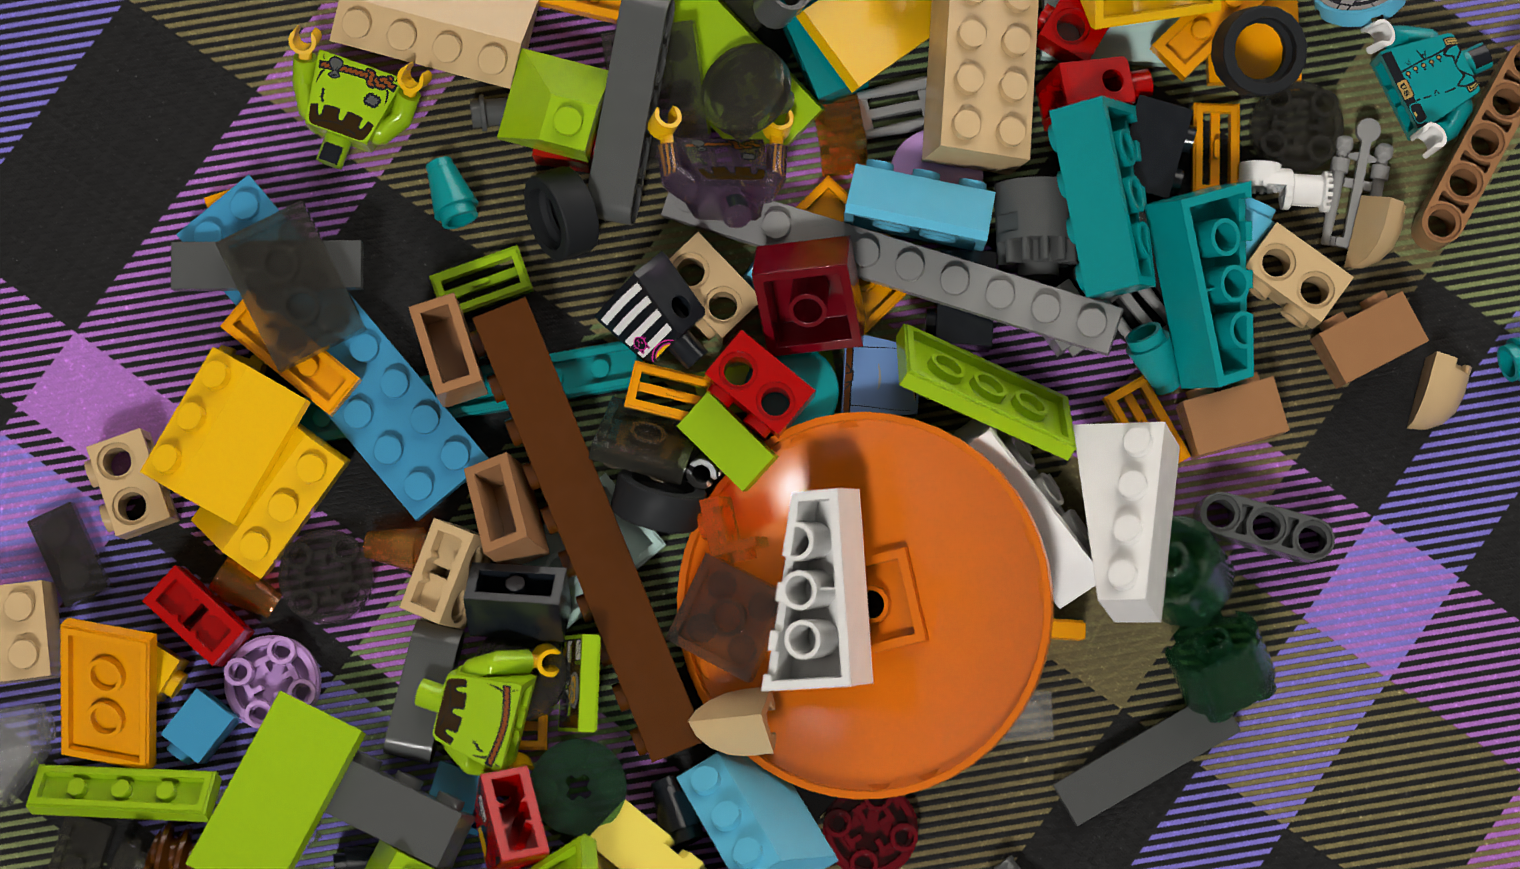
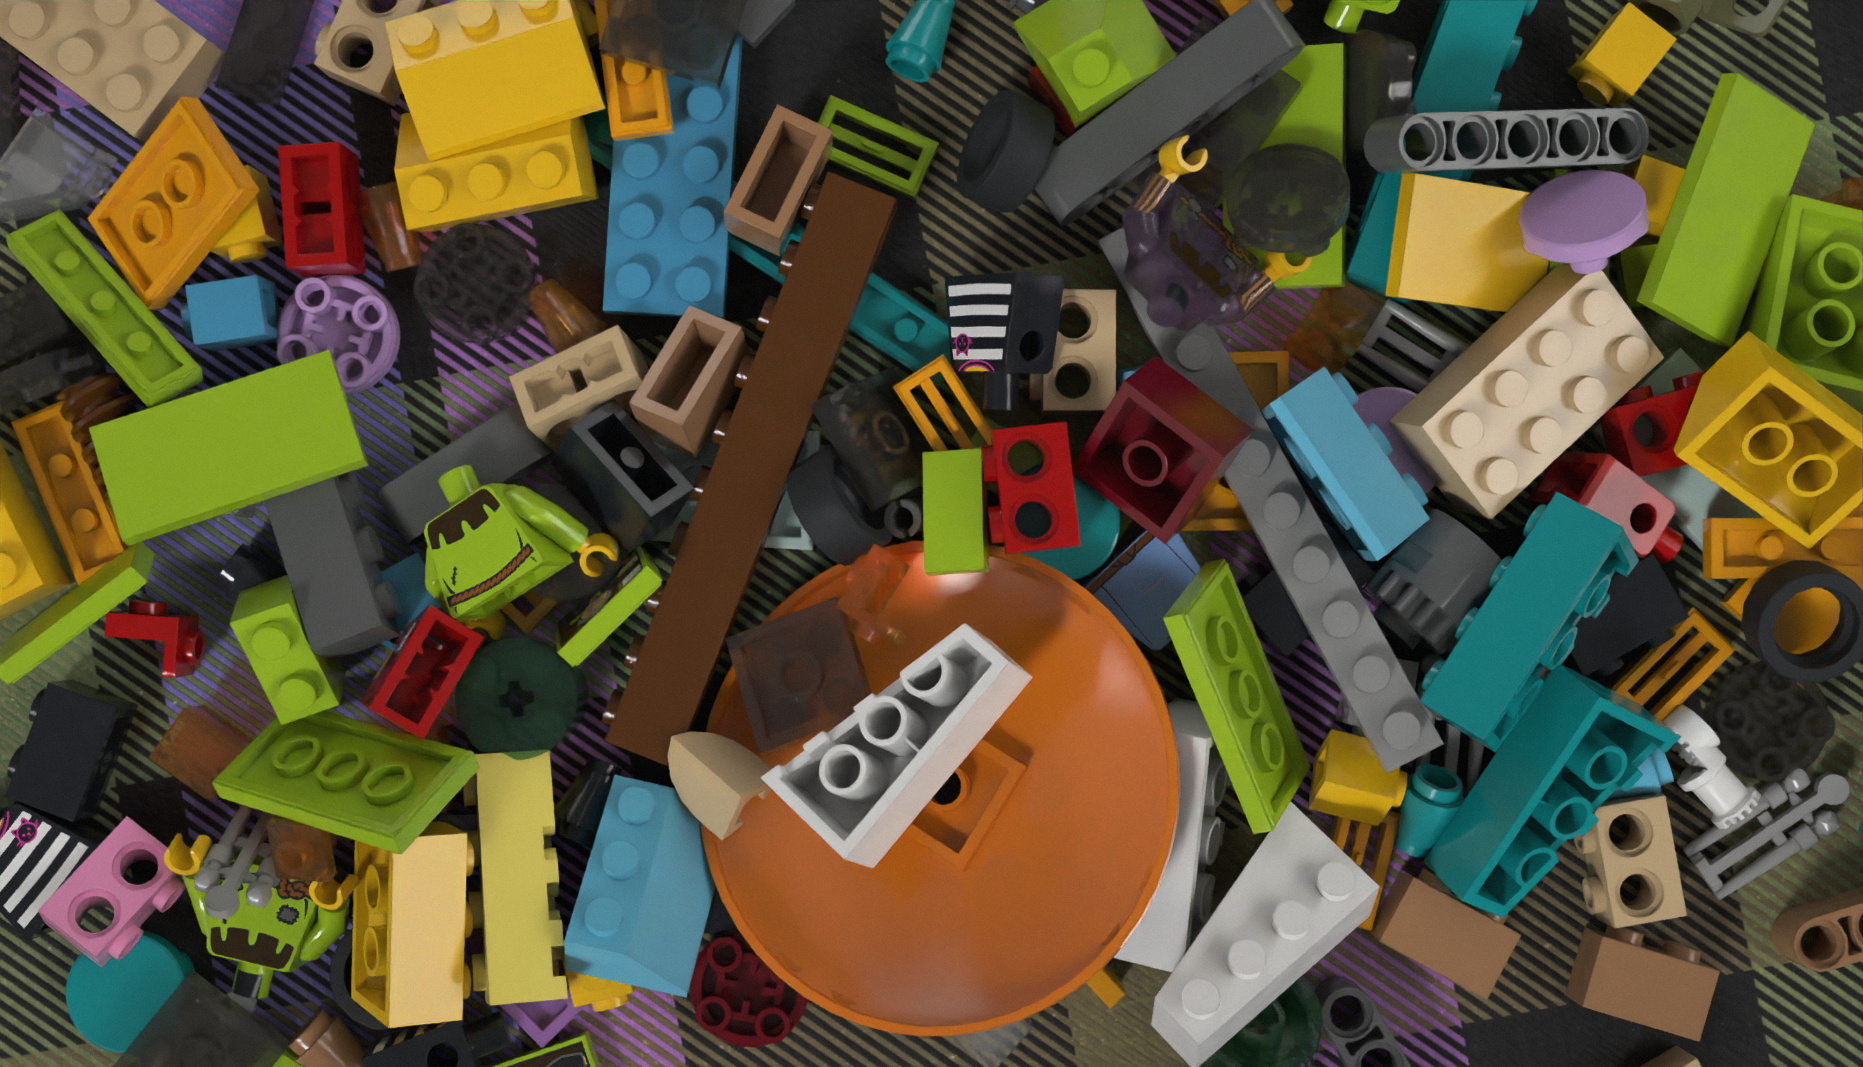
camera: 45 degrees right, 5 degrees up
tan brick [1344,195,1406,269] -> none
none -> yellow brick [1308,729,1407,826]

